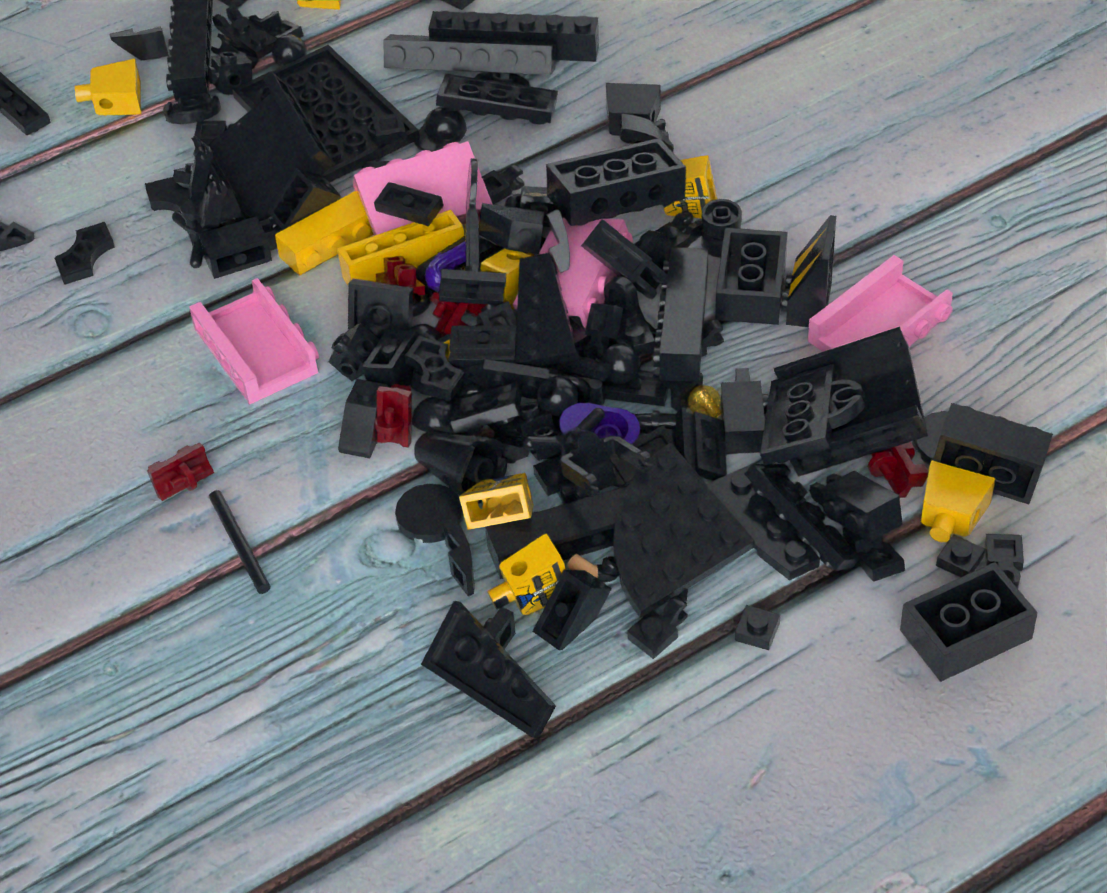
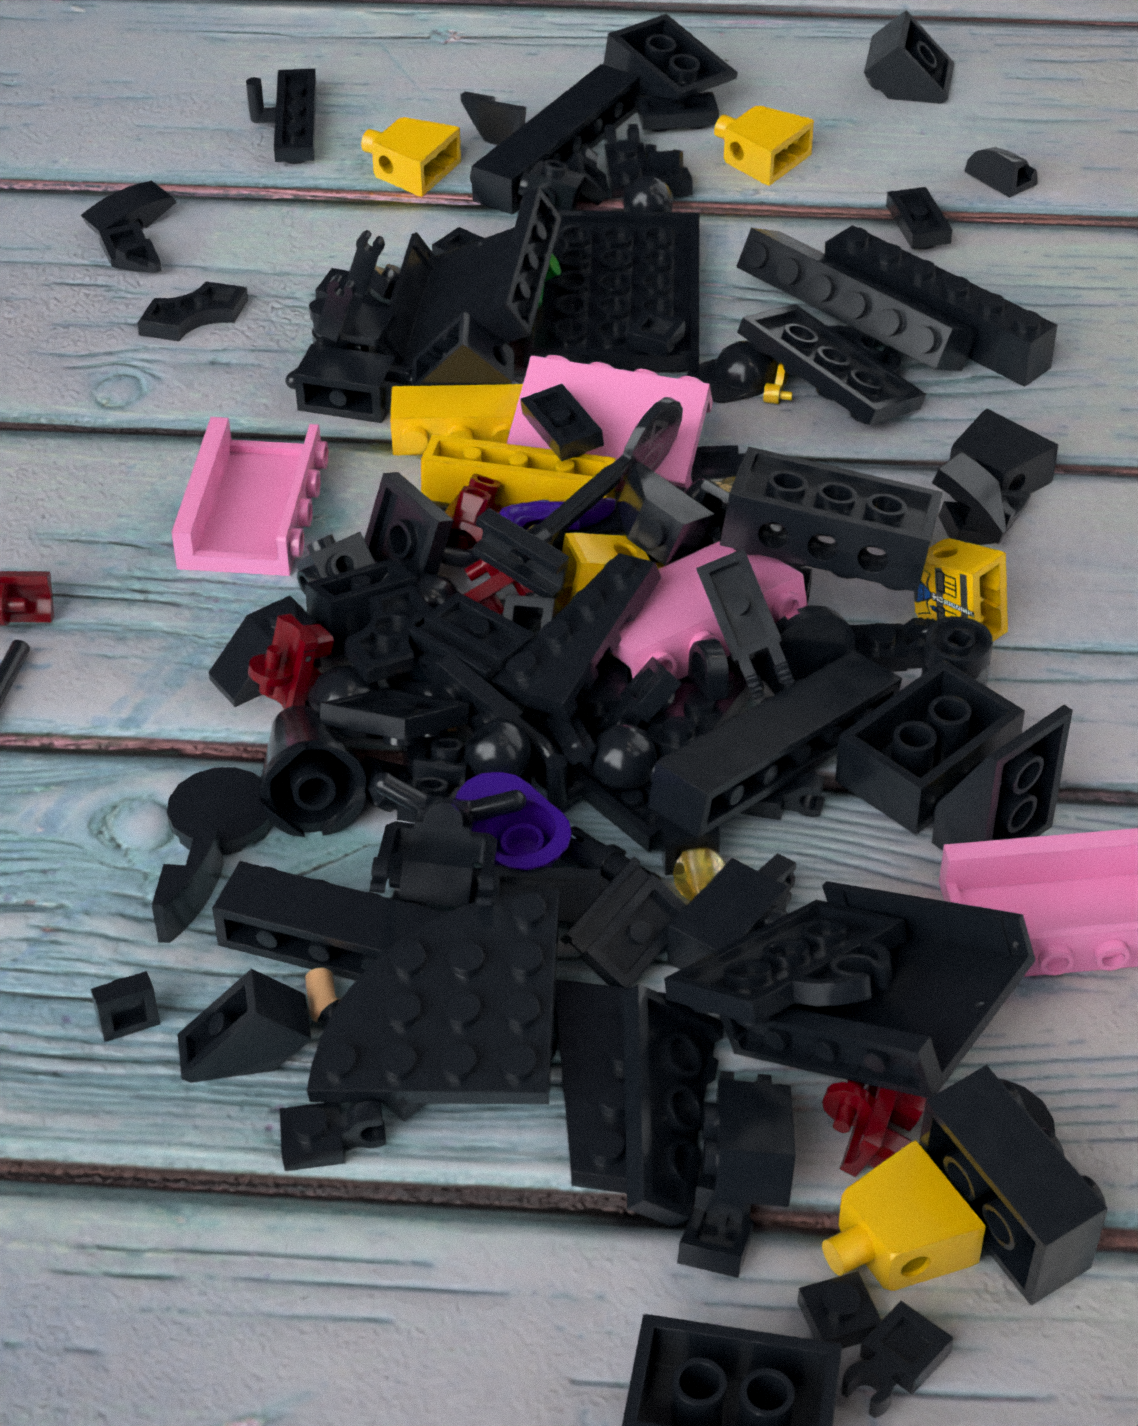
camera: 35 degrees right, 5 degrees down
black tile [163,93,221,124] -> none
black wing [421,601,556,738] -> none
yellow torso [459,473,534,530] -> none
yellow torso [487,533,566,615] -> none
slope [547,209,570,274] -> none
black plate [735,605,780,650] -> none
none -> yellow piece [763,363,793,404]

